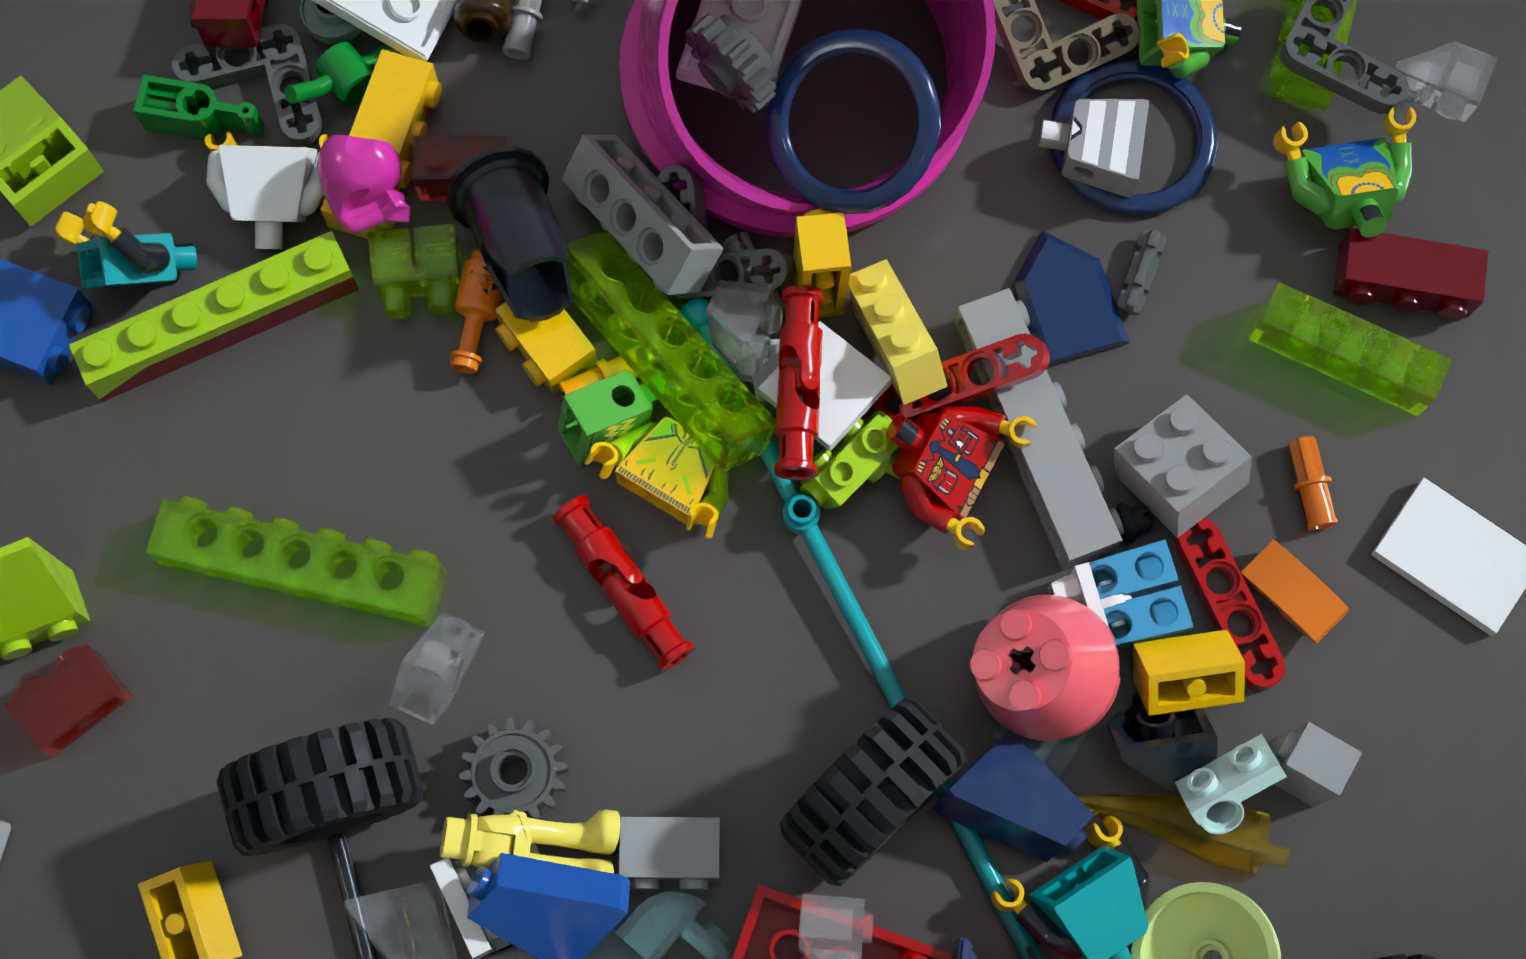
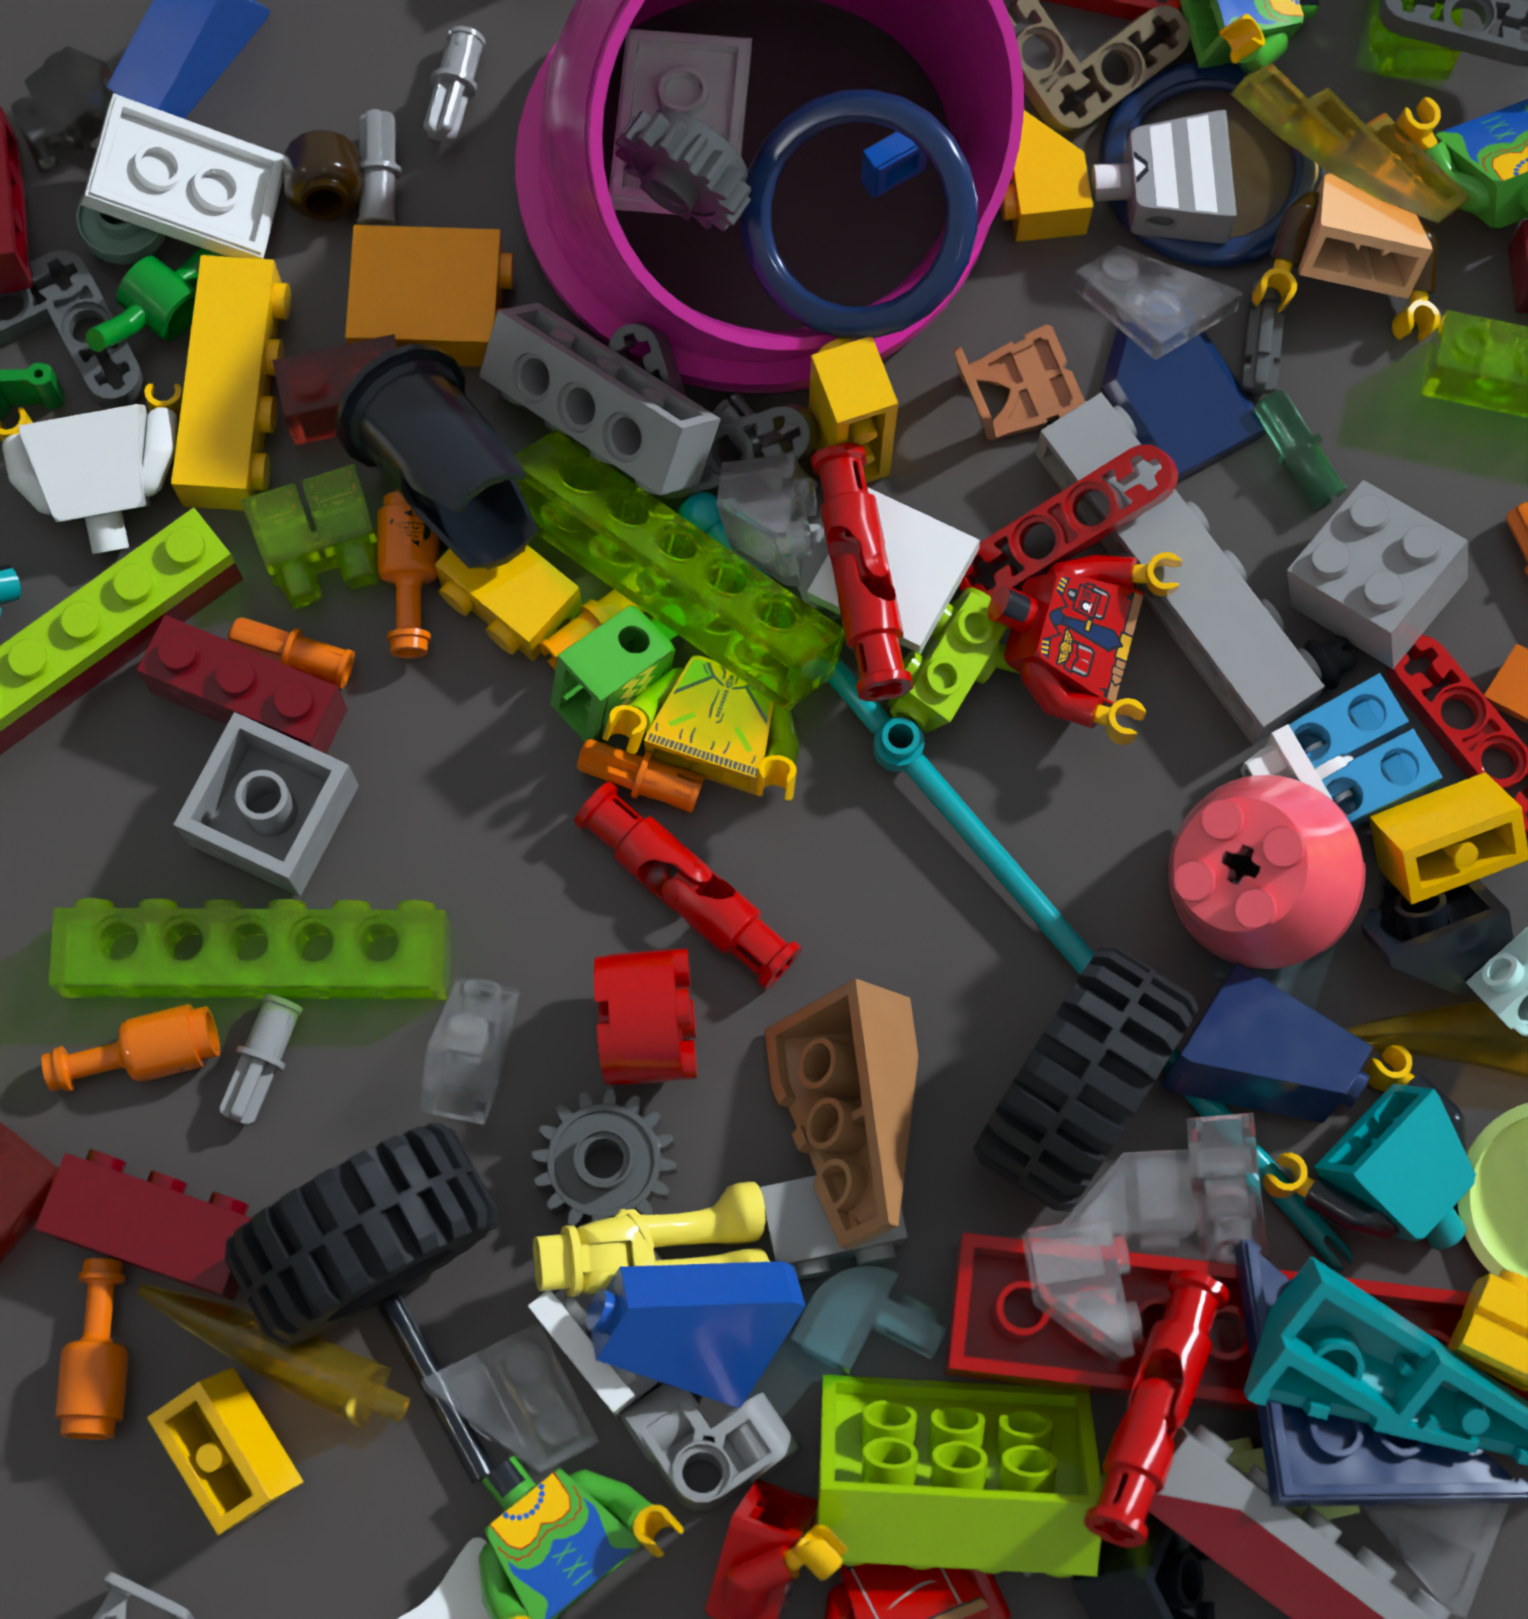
camera: 10 degrees left, 0 degrees up
dark pink piece [317,135,411,234] -> none
light yellow brick [848,259,947,405] -> none
none -> dark red brick [34,1149,253,1301]
none -> orange piece [41,1004,220,1092]
none -> orange piece [55,1258,129,1440]
none -> dark red brick [137,615,348,754]
none -> clear yellow piece [137,1284,410,1429]
none -> light grey brick [173,712,359,897]
none -> light grey axle [219,993,303,1125]
none -> orange axle [228,617,355,689]
none -> light orange brick [345,225,515,367]
none -> orange axle [577,739,706,814]
none -> red brick [594,948,698,1086]
none -> medium nougat wedge [764,978,919,1250]
none -> blue tile [861,132,927,198]
none -> nougat piece [954,324,1085,441]
none -> yellow slope [1000,110,1093,242]
none -> clear slope [1055,1149,1196,1251]
none -> clear wing [1072,246,1242,360]
none -> clear slope [1187,1113,1269,1265]
none -> clear yellow slope [1231,63,1470,223]
none -> light nougat torso [1252,170,1441,342]
none -> clear green axle [1255,390,1348,510]

